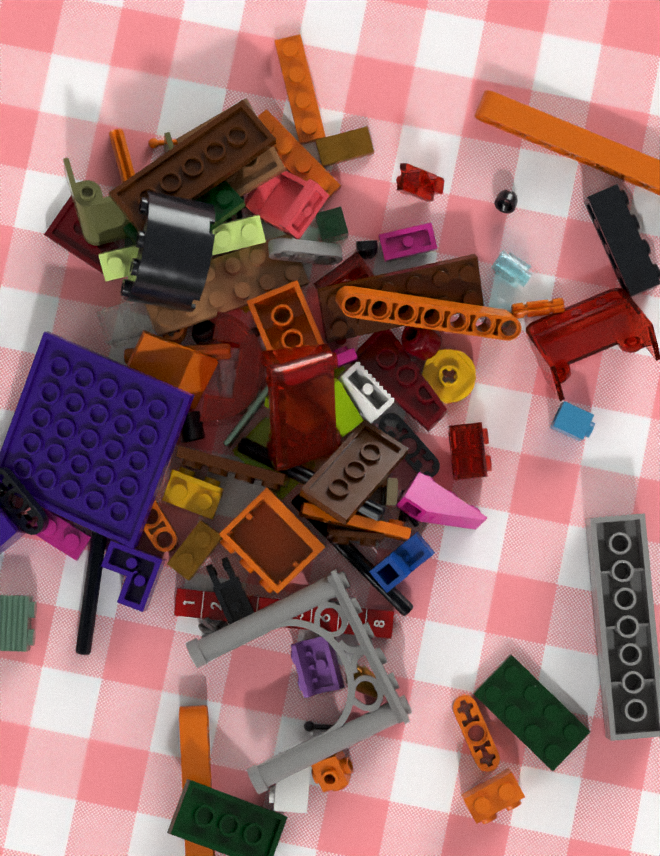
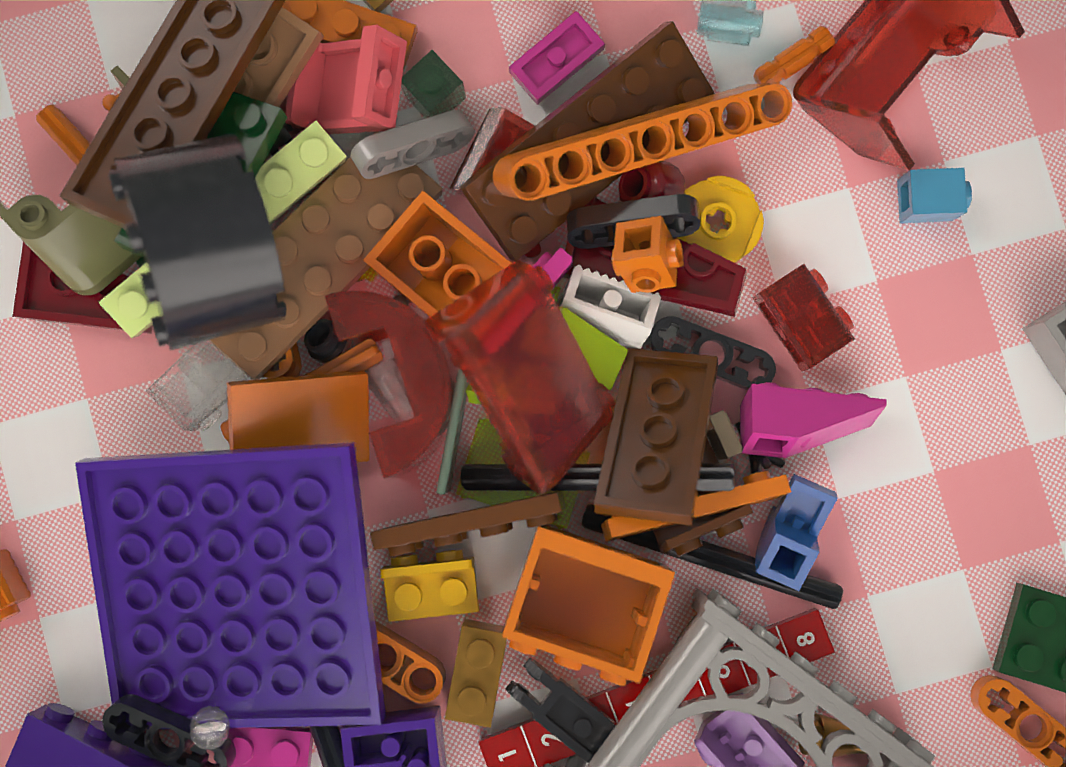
camera: 25 degrees left, 0 degrees up
black beam [180,411,206,443] -> none
black hinge [356,240,378,259] -> none
none -> clear hinge [190,706,229,749]
none -> black beam [566,194,701,249]
none -> orange brick [612,216,683,293]

